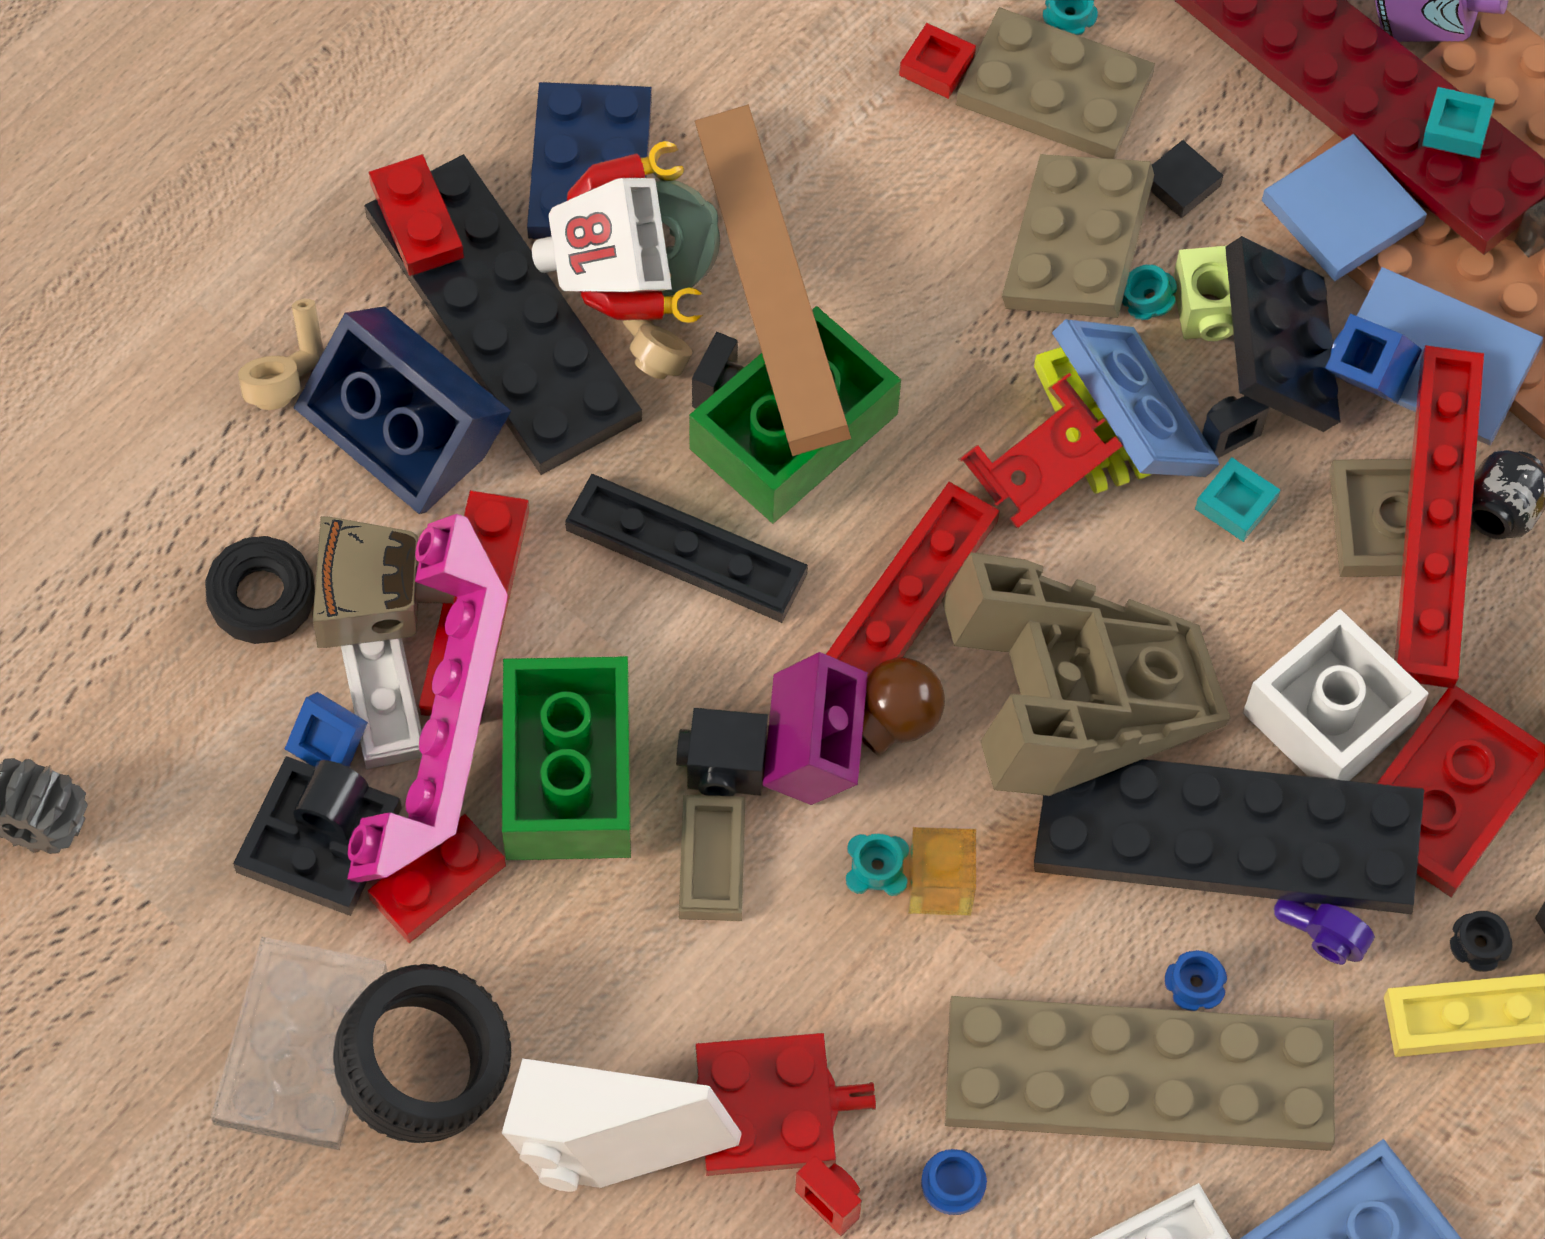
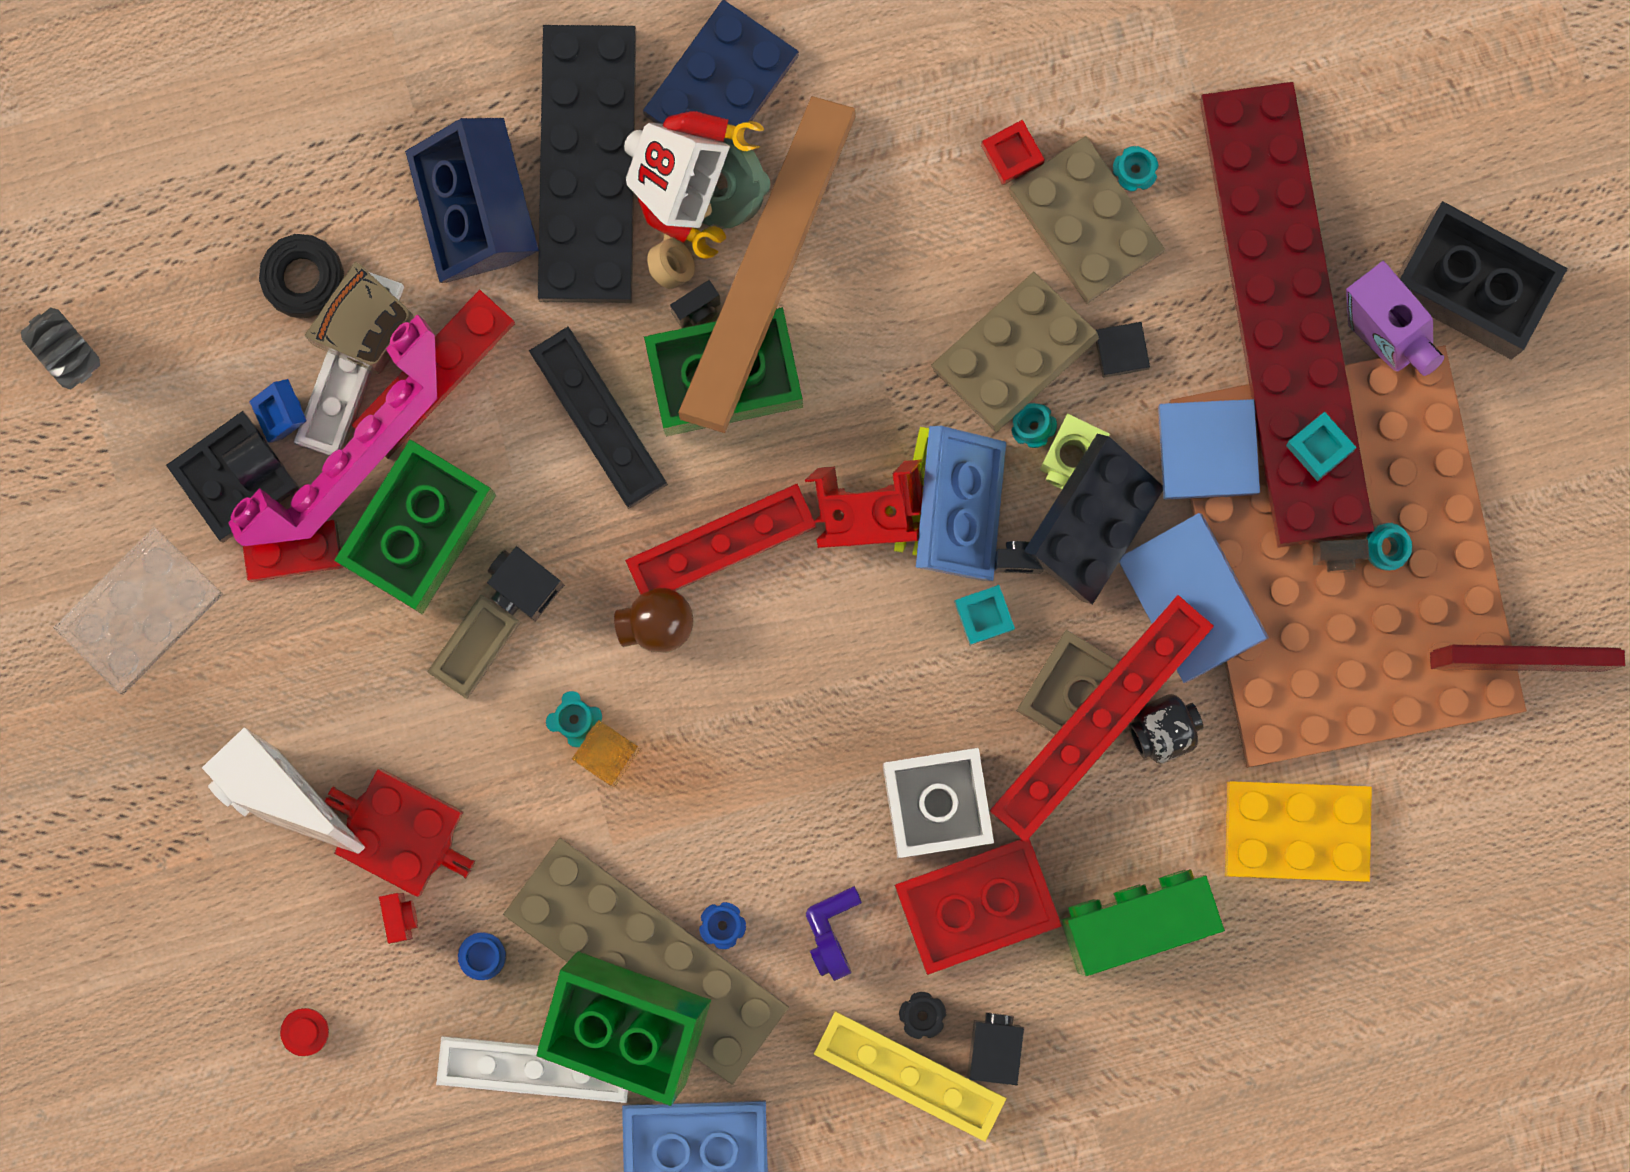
camera: 35 degrees right, 20 degrees up
tan plate [238,299,324,410] -> none
black tyre [333,964,512,1143] -> none
red plate [368,154,464,276] -> none
magenta brick [763,652,868,805] -> none
dark tan wedge [942,552,1231,796] -> none
black plate [1034,759,1424,914] -> none
blue brick [1325,313,1423,403] -> none
none -> green brick [536,951,711,1106]

